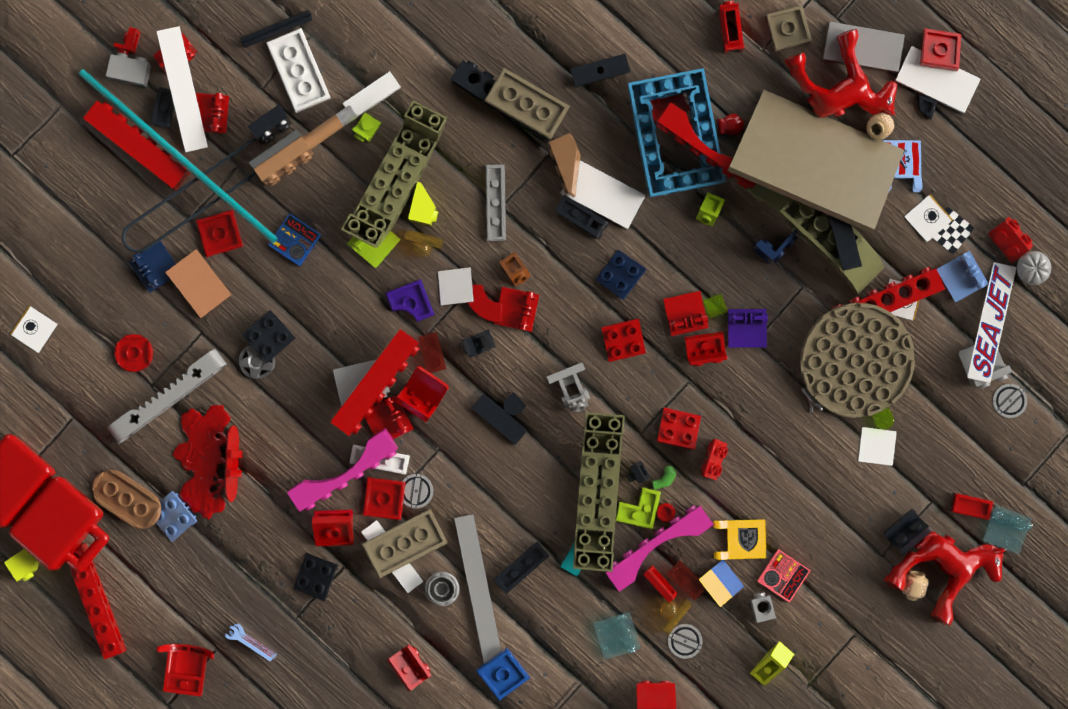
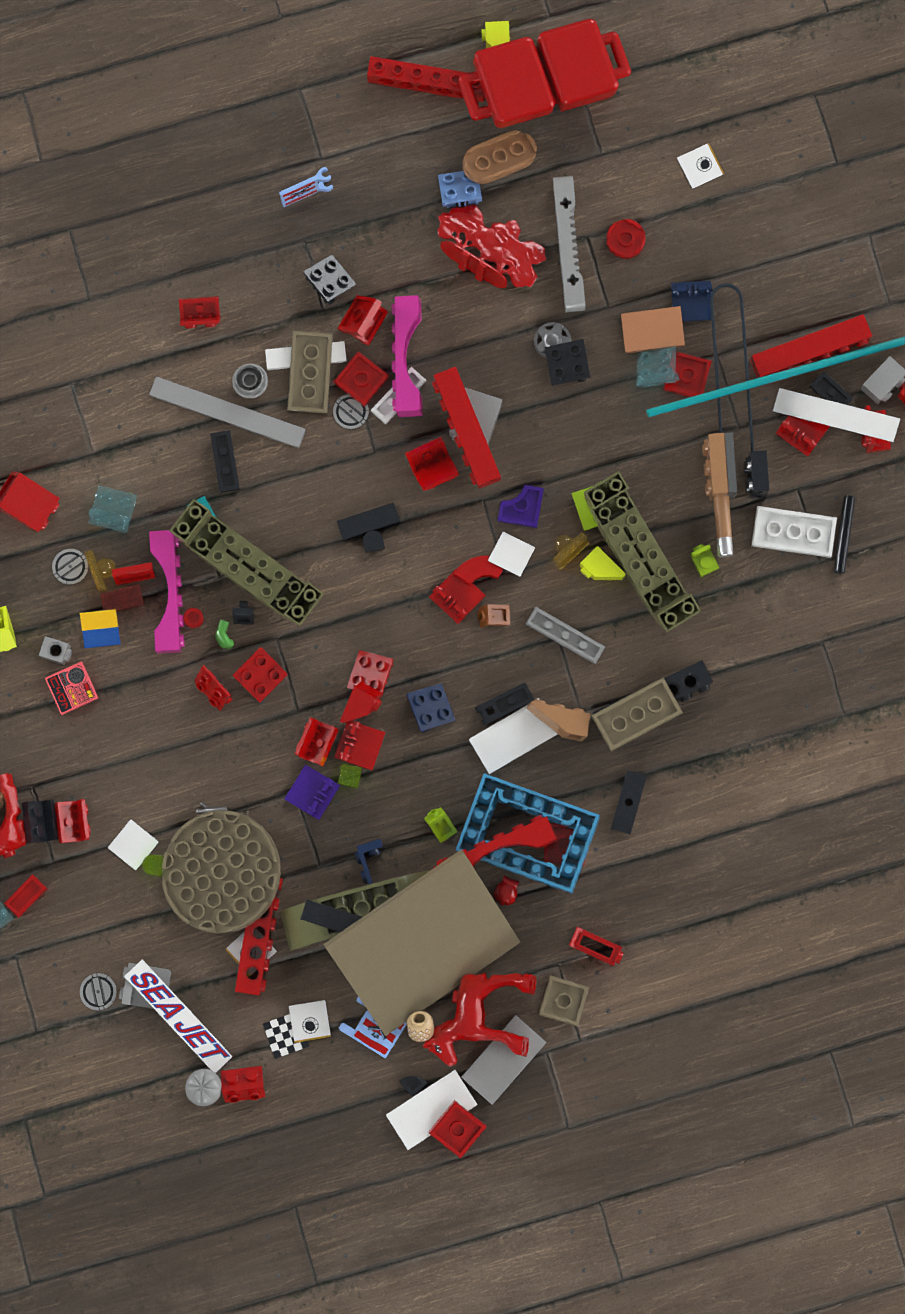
camera: 125 degrees right, 5 degrees down
red piece [156,643,214,697] -> none
tile [268,213,322,267] -> none
white tile [343,71,401,120] -> none
red hinge [367,395,414,439] -> none
clear red plate [418,332,447,373] -> none
black bracket [462,329,496,358] -> none
blue tile [476,647,530,701] -> none
light grey tile [547,363,591,413] -> none
lime tile [616,487,661,529] -> none
yellow flag [713,520,766,560] -> none
medium blue hinge [937,251,988,302] -> none
none -> red bracket [54,799,91,844]
none -> red slope [340,682,382,723]
none -> clear light blue hinge [636,346,679,388]

